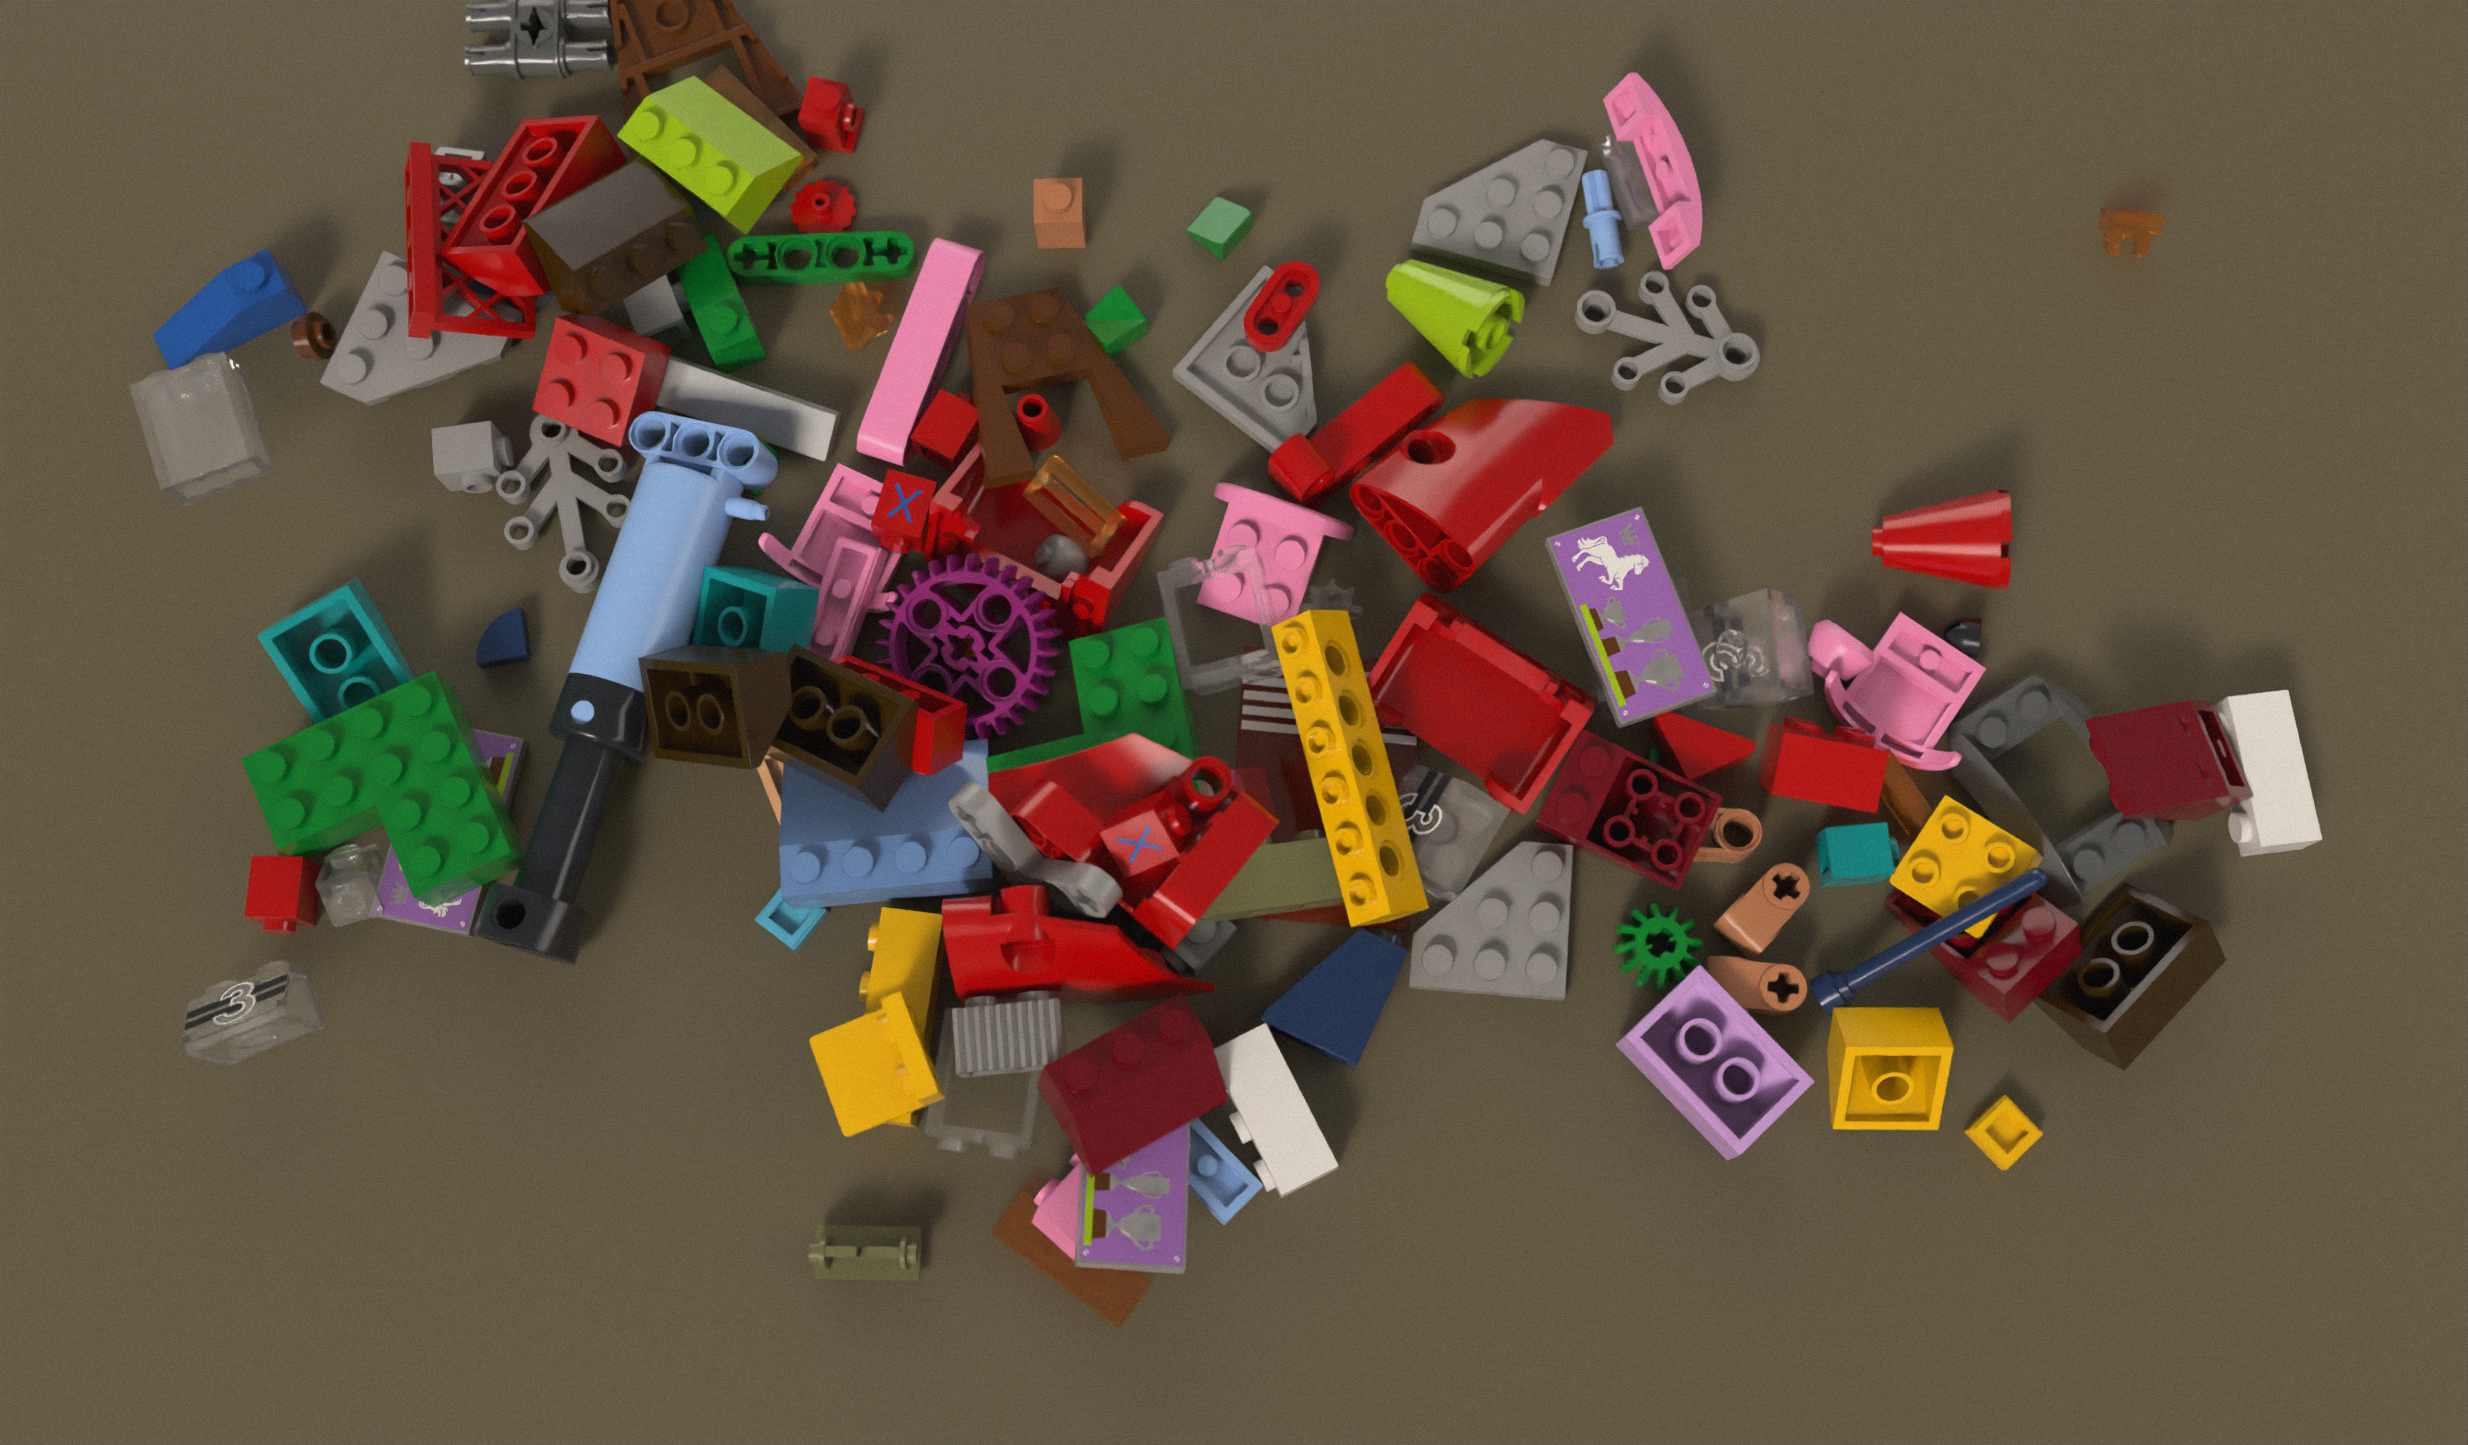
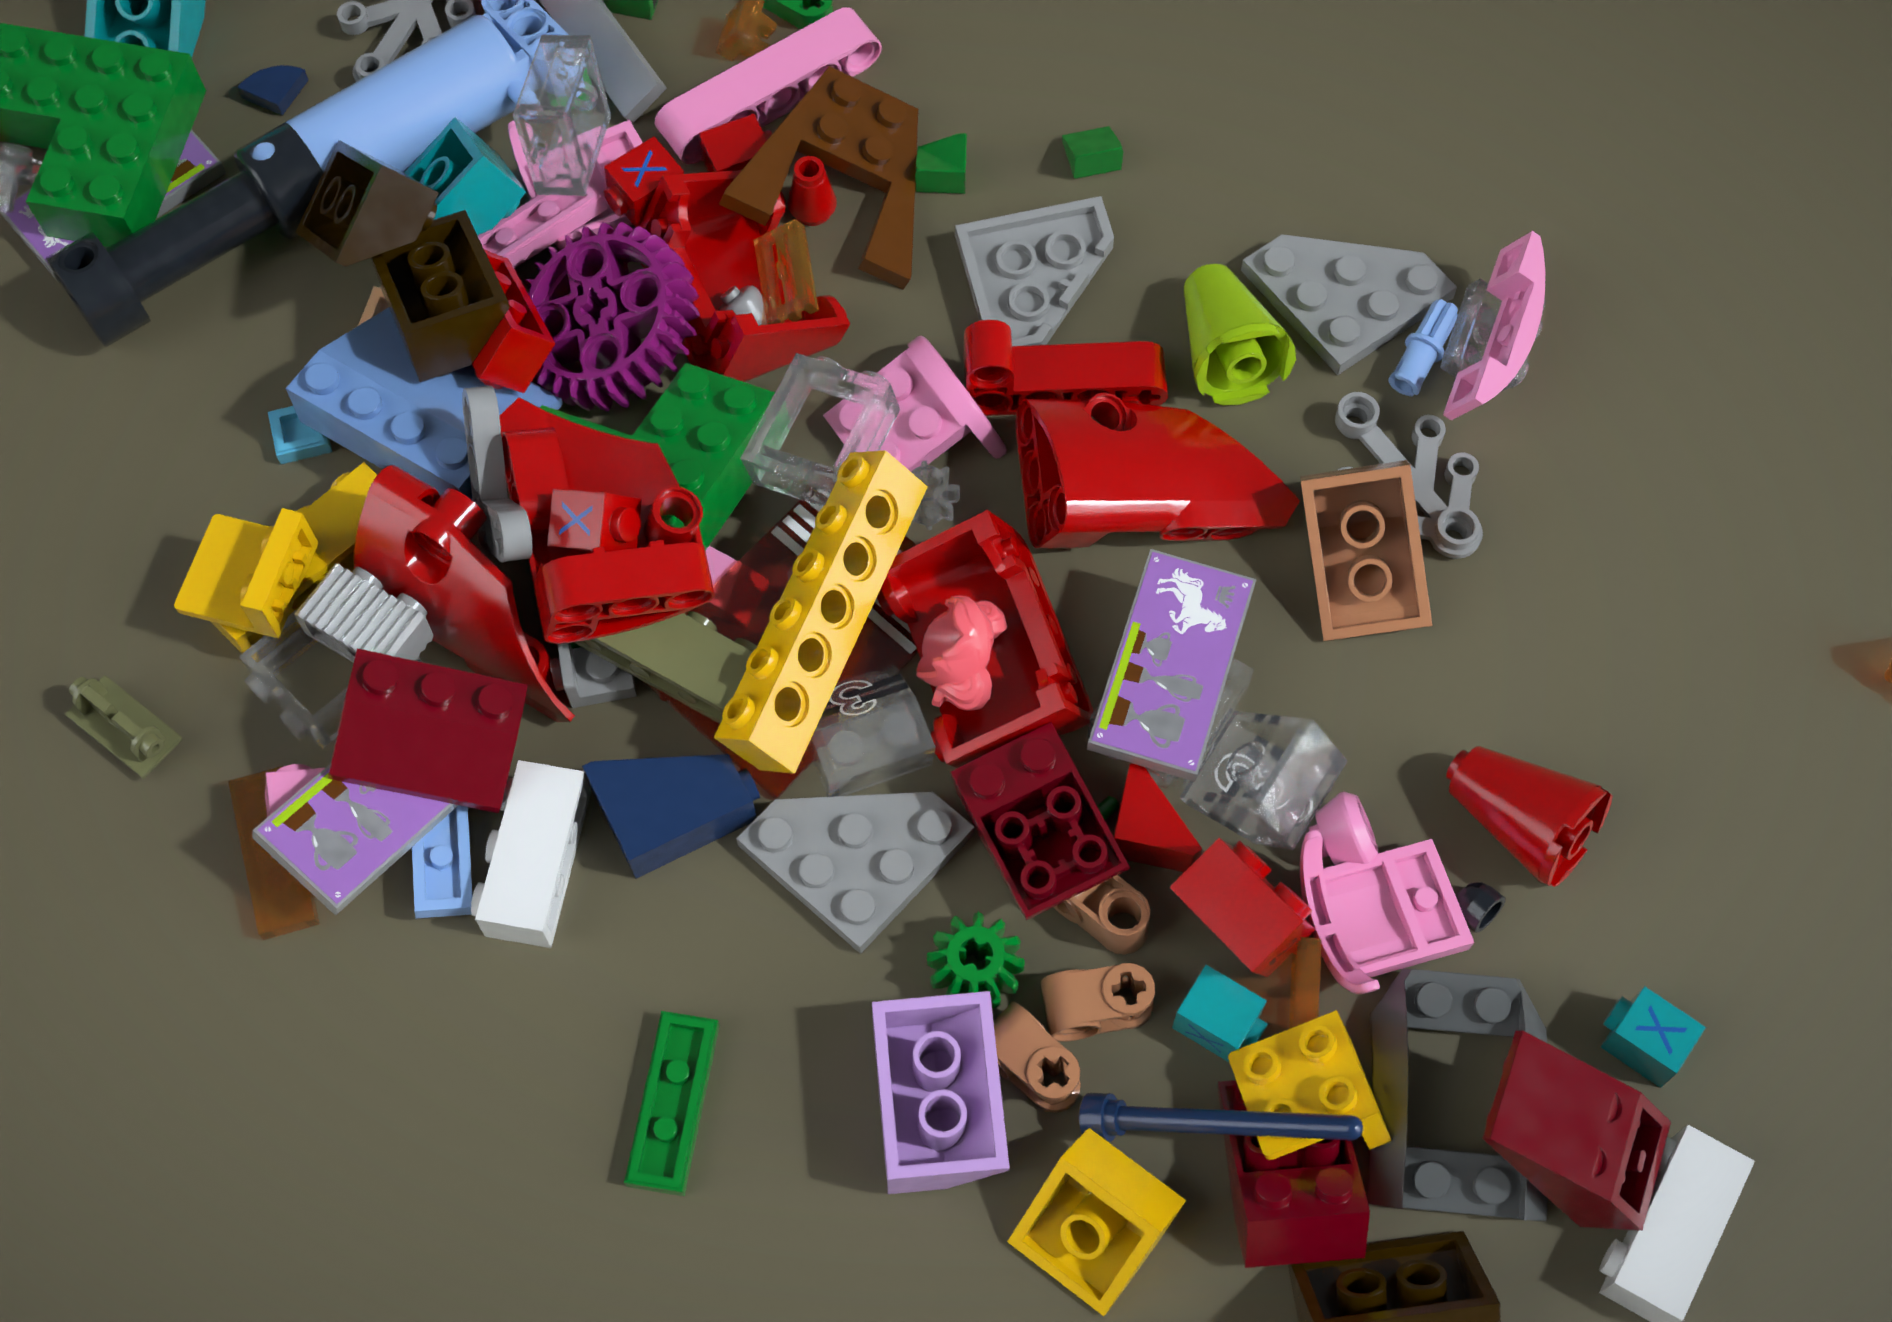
camera: 35 degrees right, 10 degrees down
nougat brick [1033,178,1086,249] -> none
red plate [1244,261,1320,352] -> none
none -> clear window [513,35,611,196]
none -> green tile [624,1011,720,1196]
none -> coral hair [916,596,1007,711]
none -> nougat slope [1300,460,1432,641]
none -> teal brick [1600,986,1706,1088]

